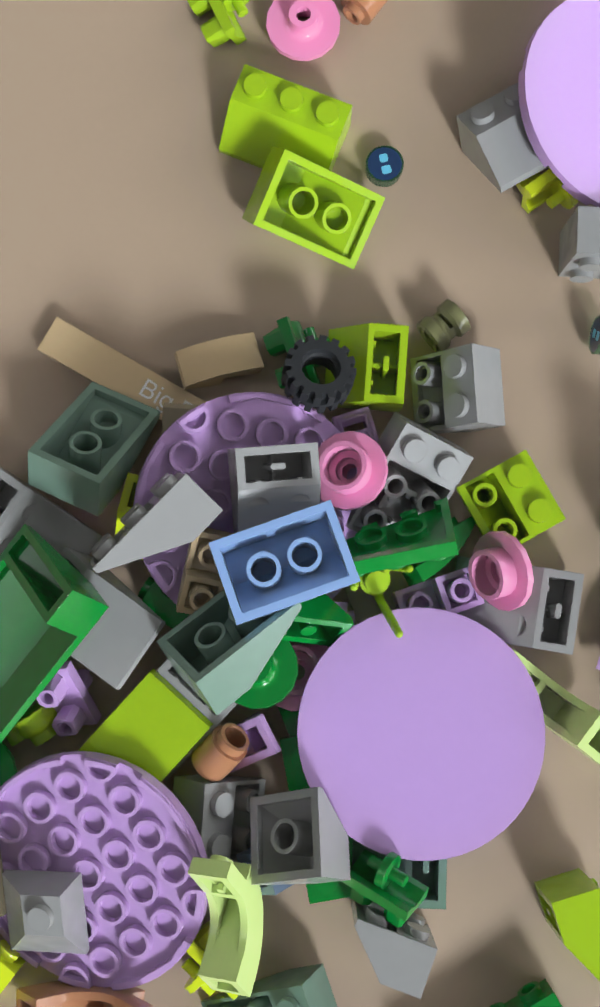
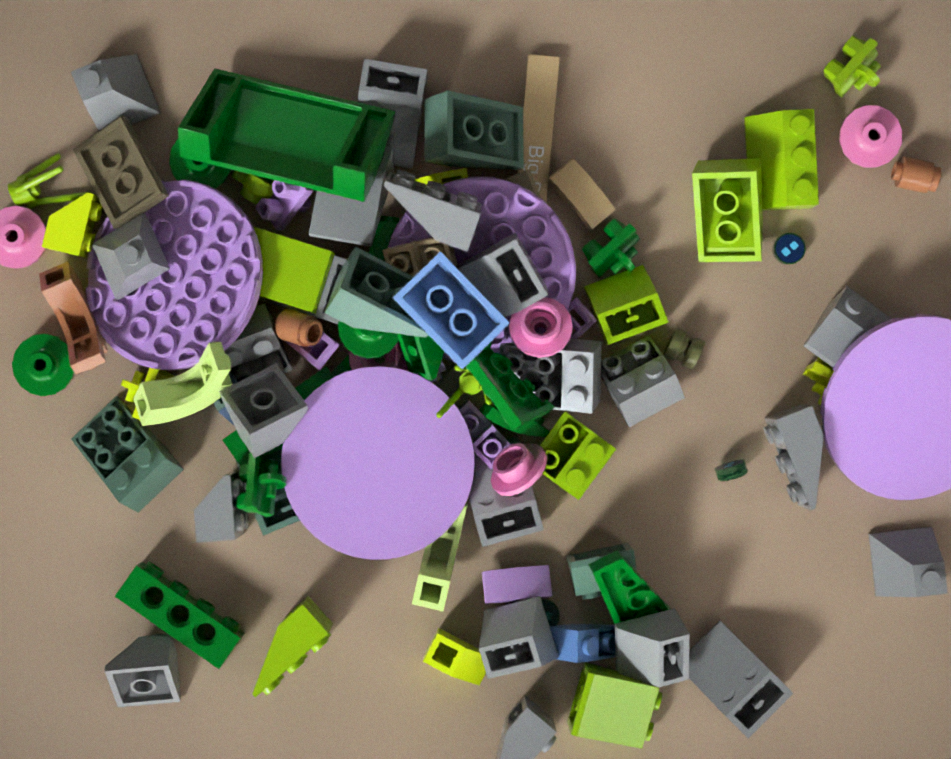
camera: 65 degrees right, 5 degrees up
black tyre [281,335,357,413] -> none

